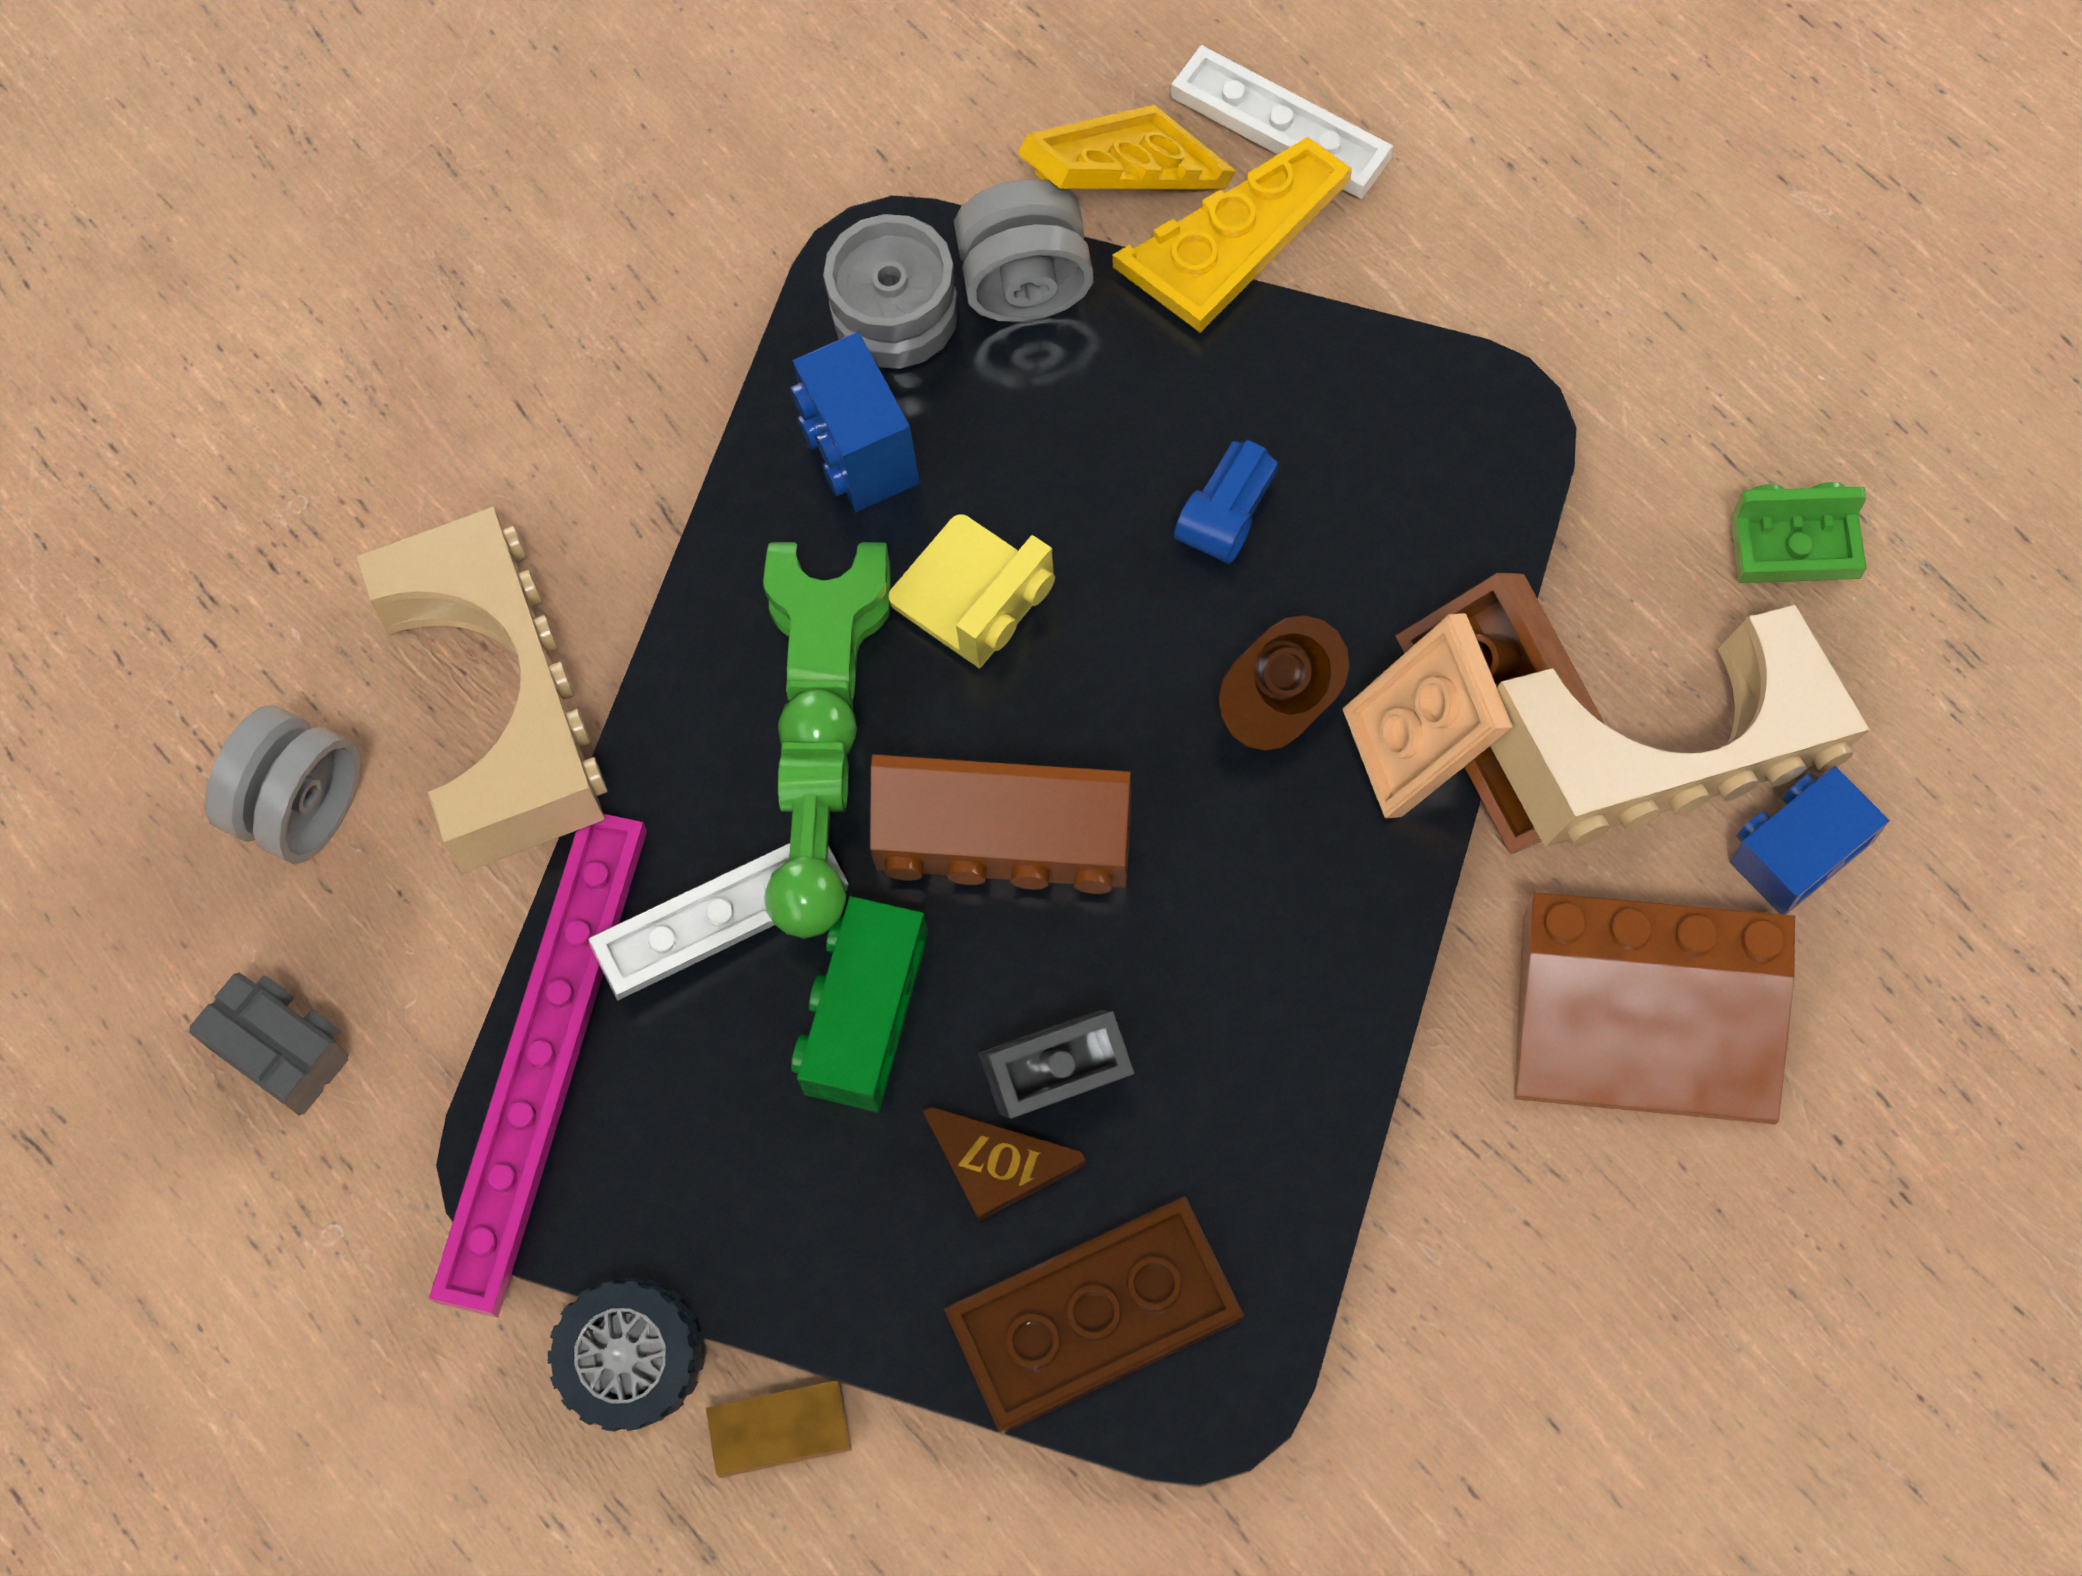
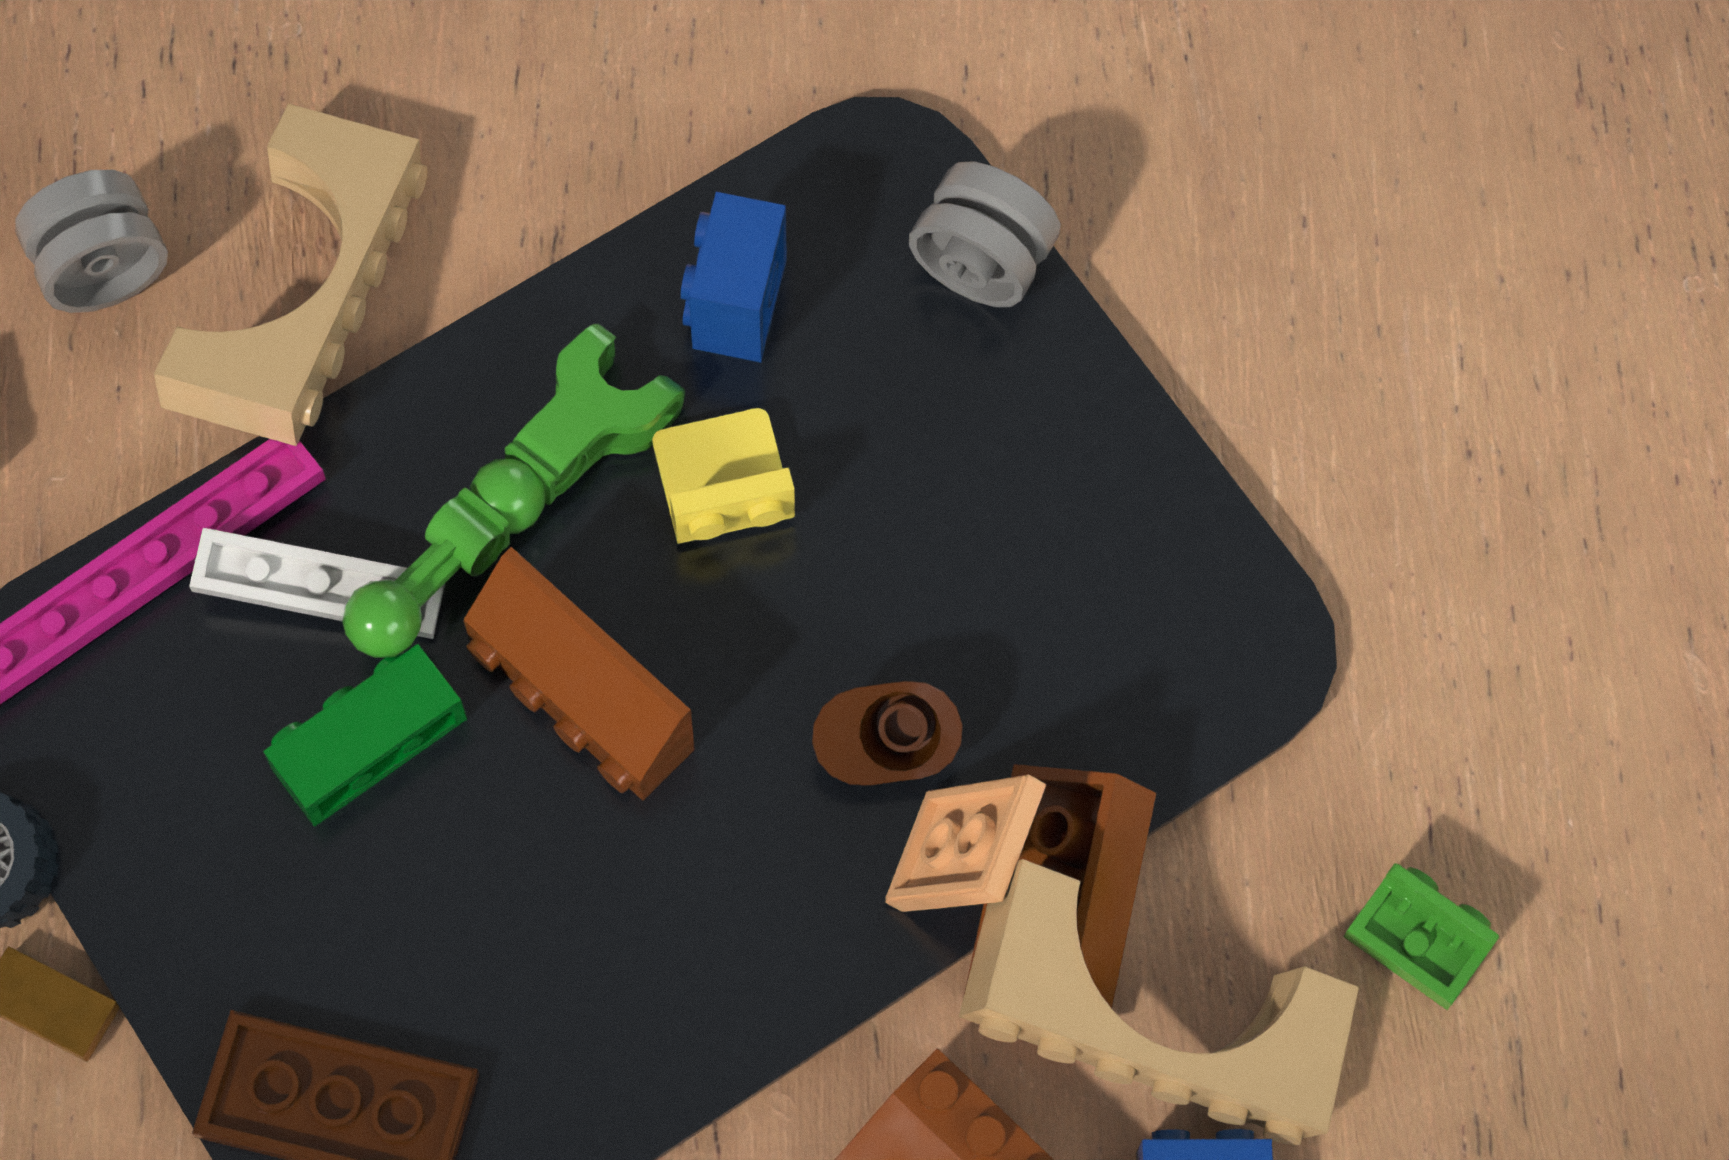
camera: 30 degrees right, 0 degrees up
light grey wheel [823,214,959,369] -> none
reddish brown tile [923,1107,1087,1222] -> none
dark grey brick [978,1010,1134,1119] -> none
yellow wing [1017,105,1236,189] -> none
yellow wing [1113,137,1352,333] -> none
white plate [1171,45,1393,199] -> none
blue piece [1174,440,1278,564] -> none

